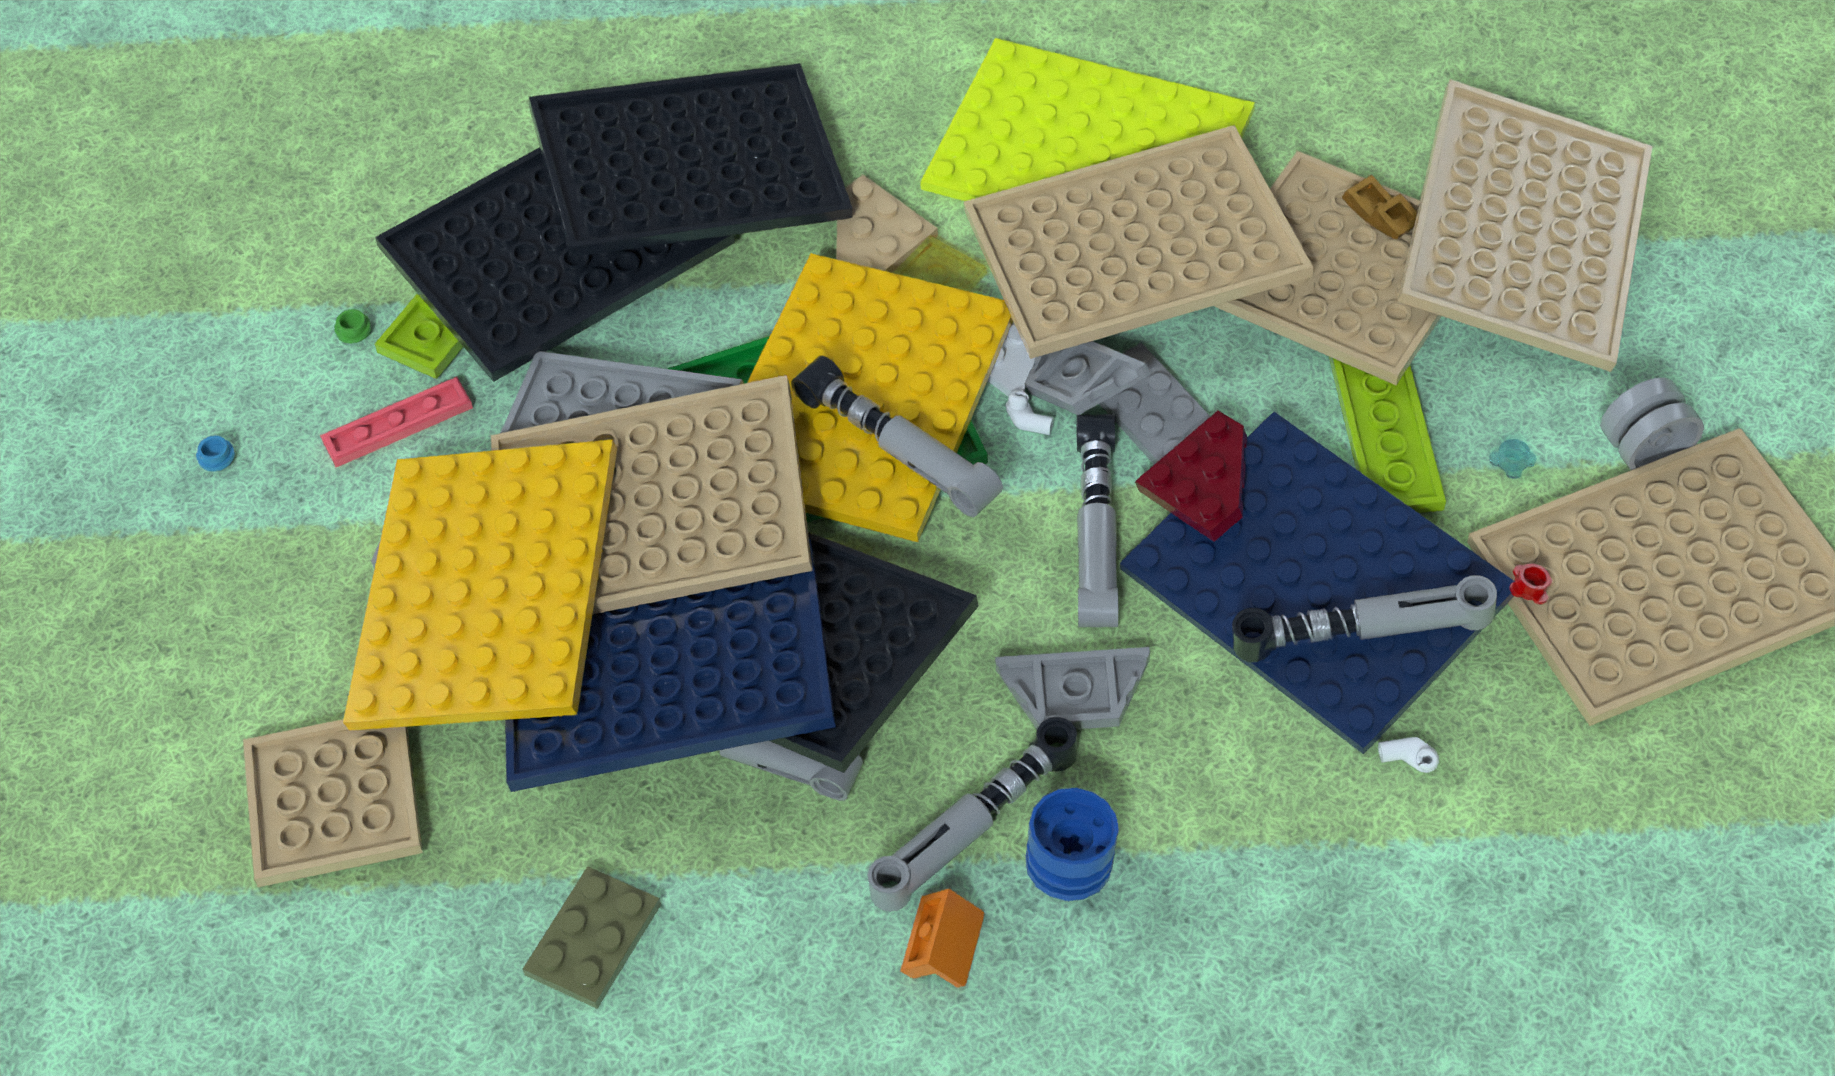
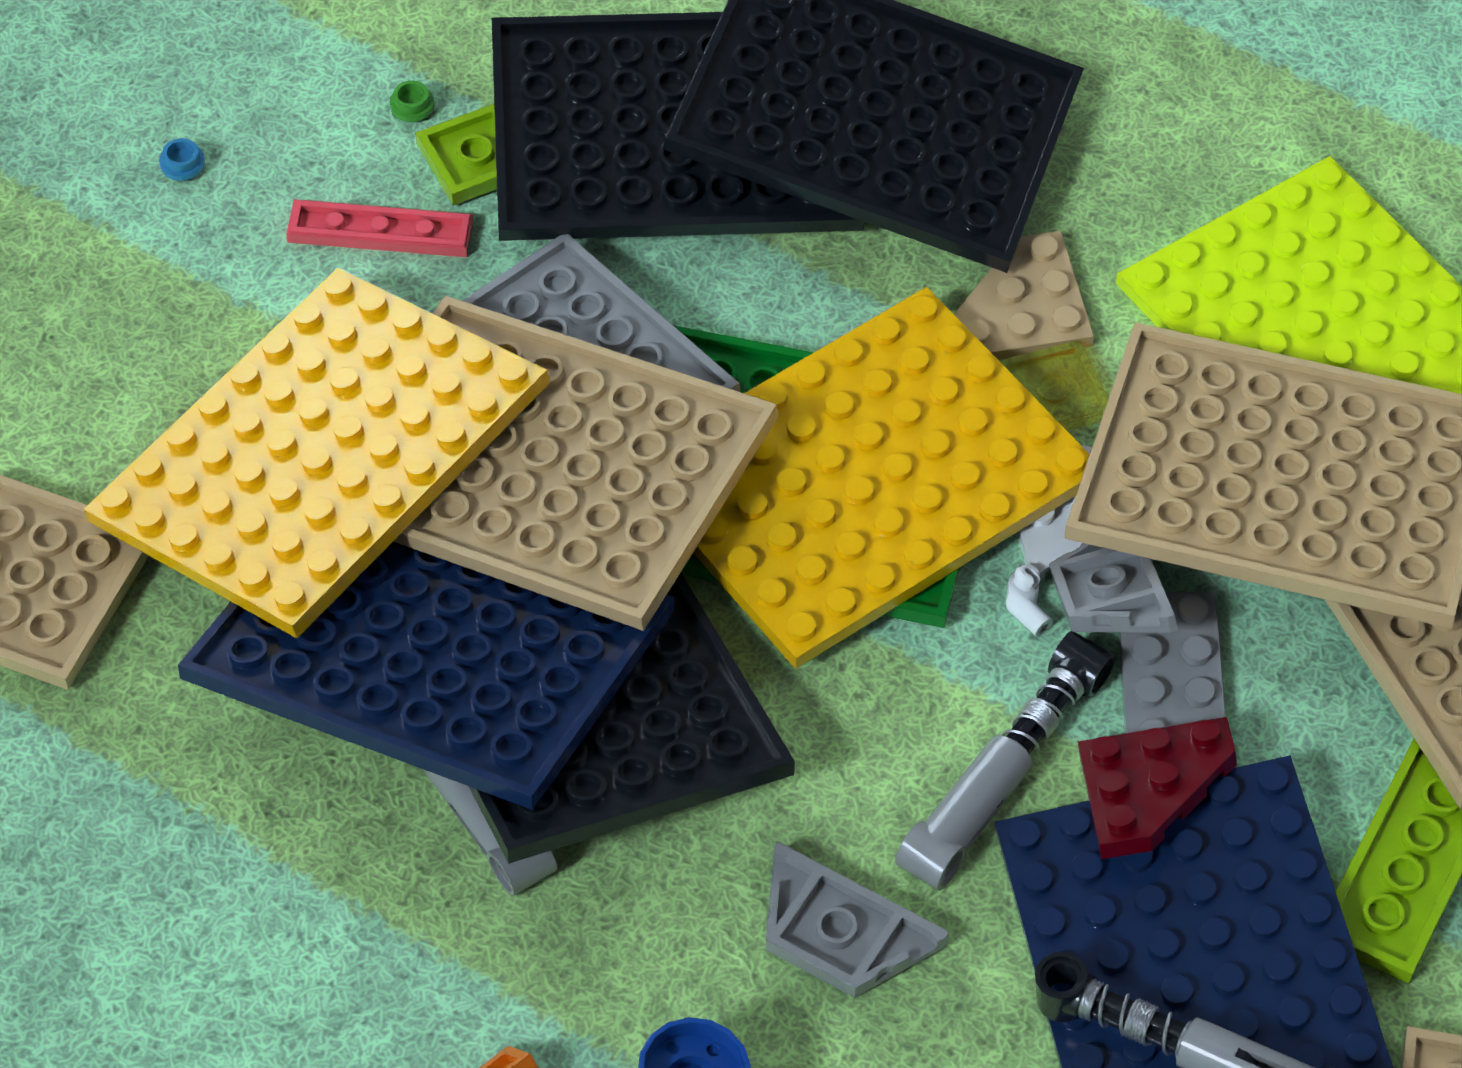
camera: 30 degrees right, 0 degrees up
olive plate [522,866,661,1009] -> none
light grey piece [791,356,1003,517] -> none
piece [868,717,1077,912] -> none

